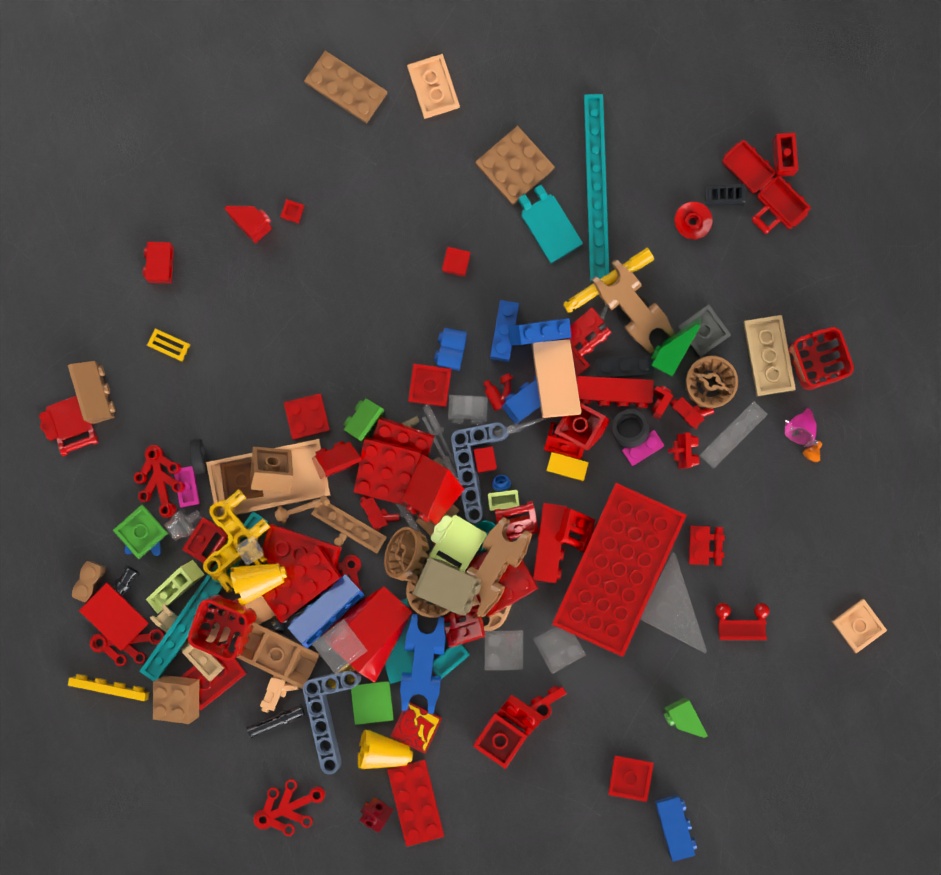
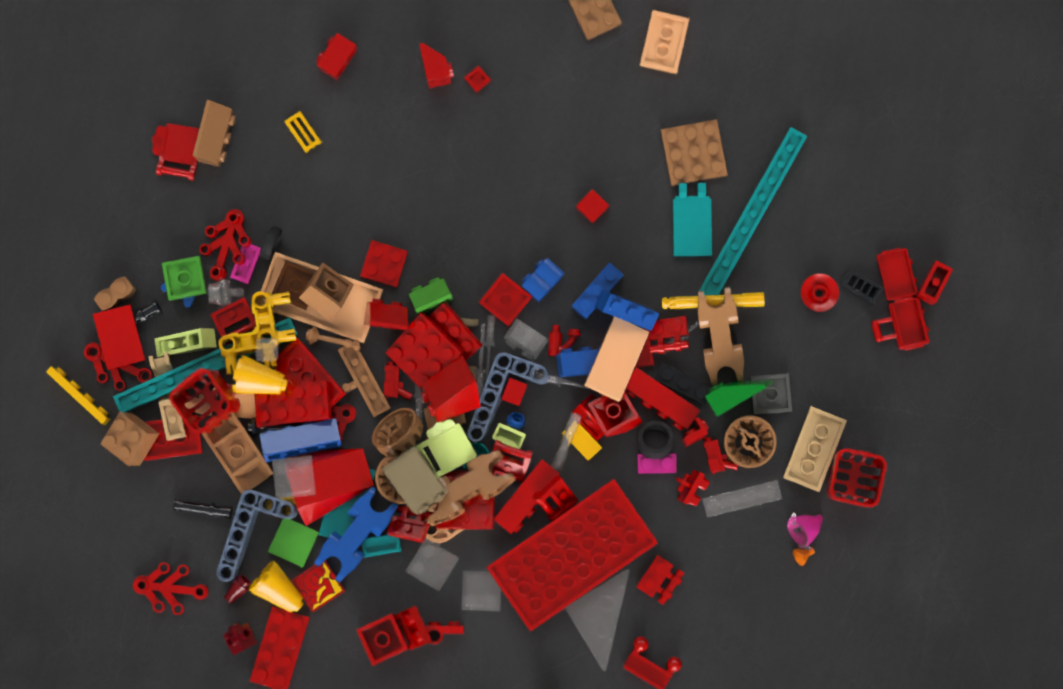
camera: 30 degrees right, 0 degrees up
light nougat piece [260,676,299,713] -> none
none -> dark red cone [224,574,252,604]
none -> clear piece [551,413,582,470]

